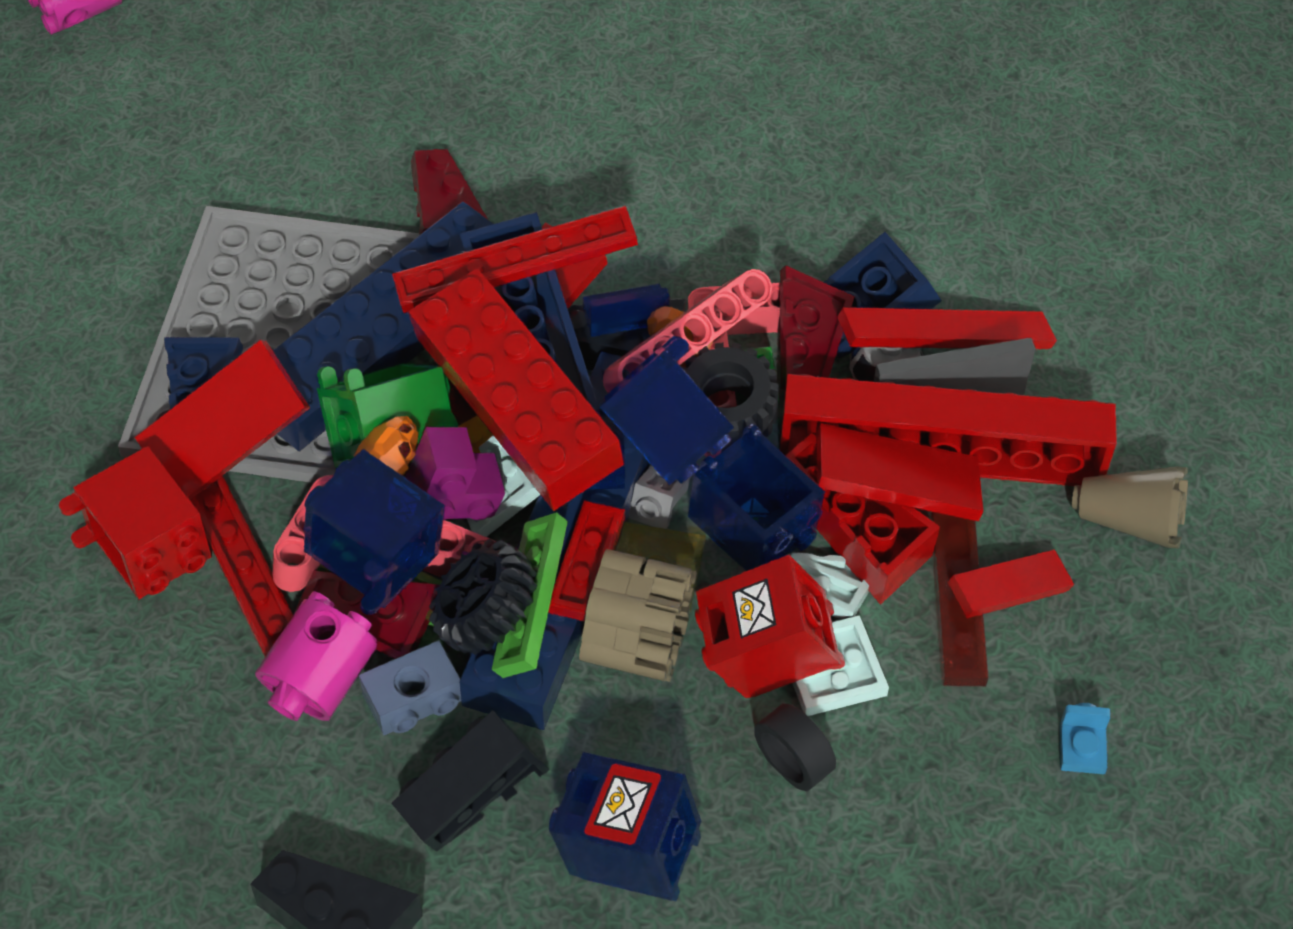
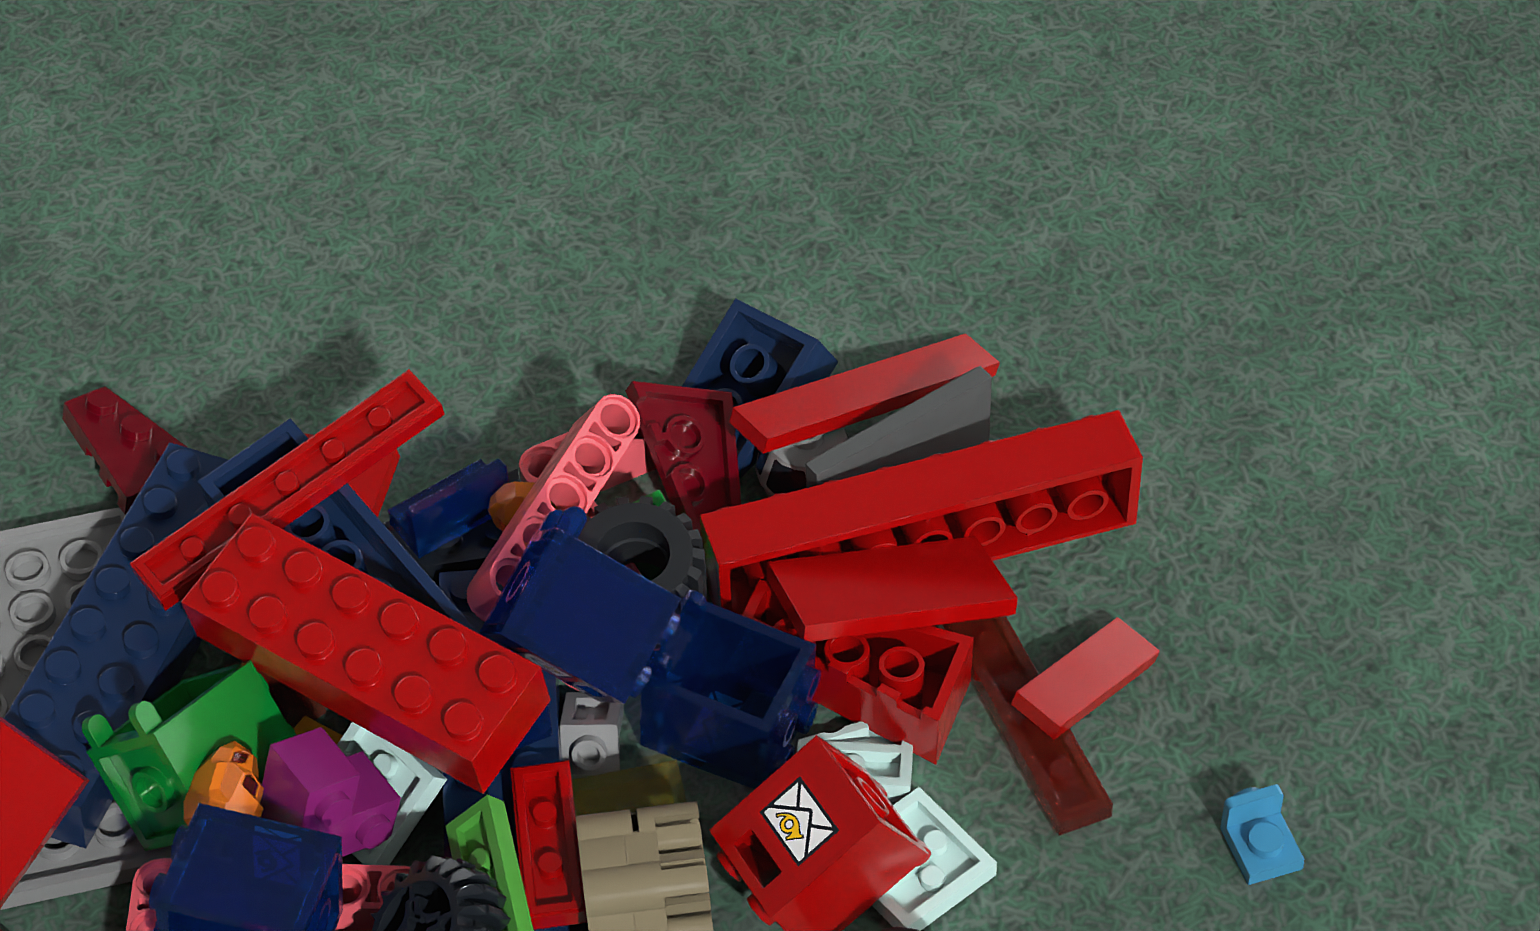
camera: 20 degrees left, 5 degrees down
dark tan cone [1072,466,1188,549] -> none

